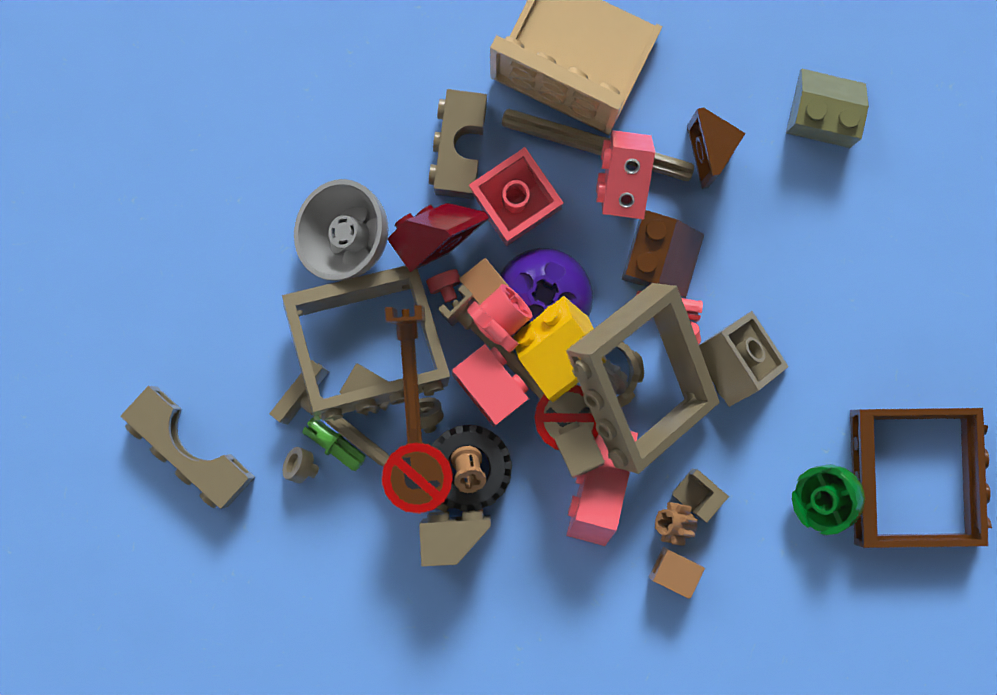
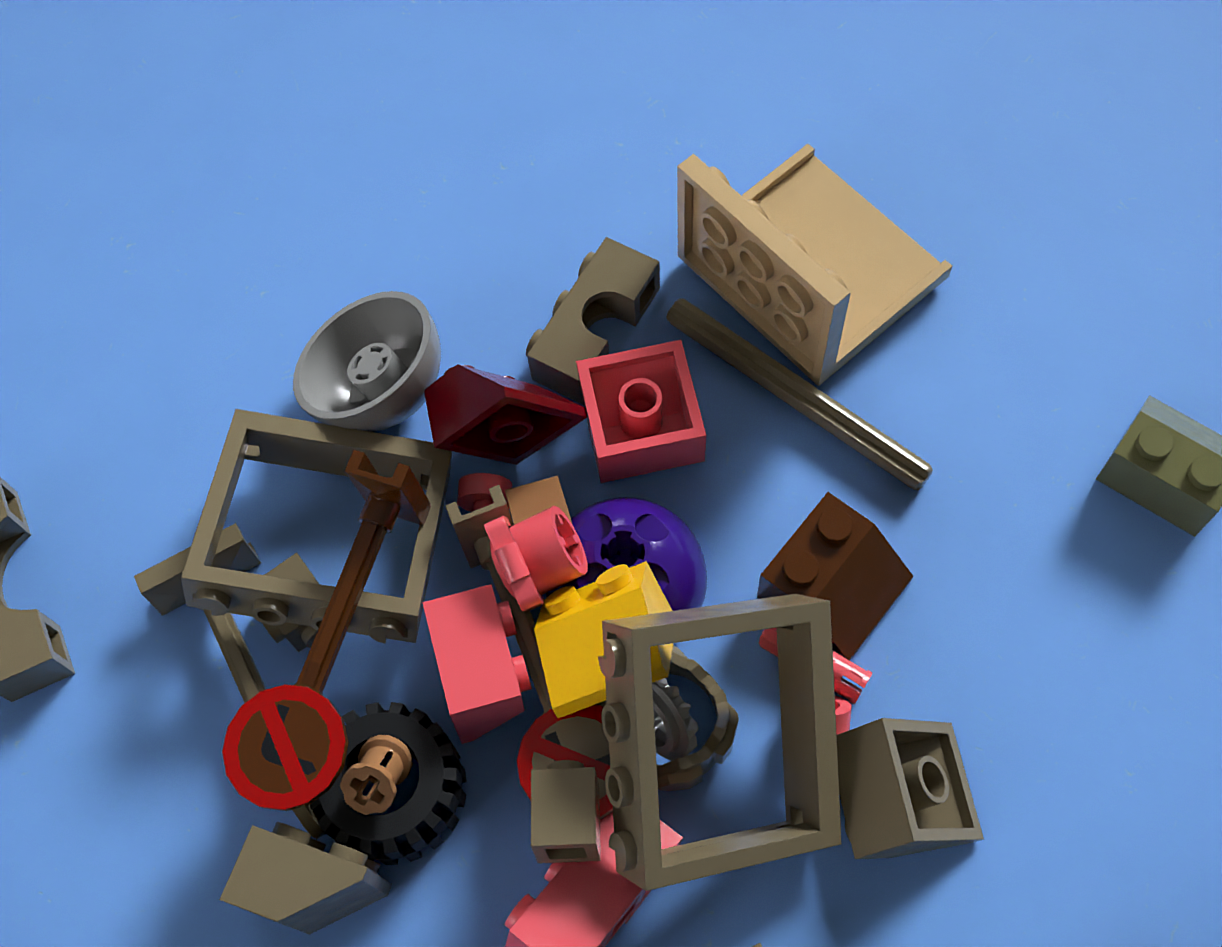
camera: 30 degrees right, 20 degrees down
dark tan tile [283,447,319,483] -> none
bright green axle [302,418,366,471] -> none
dark tan tile [419,397,444,433] -> none
coral piece [596,130,655,219] -> none
reddish brown slope [687,107,746,189] -> none

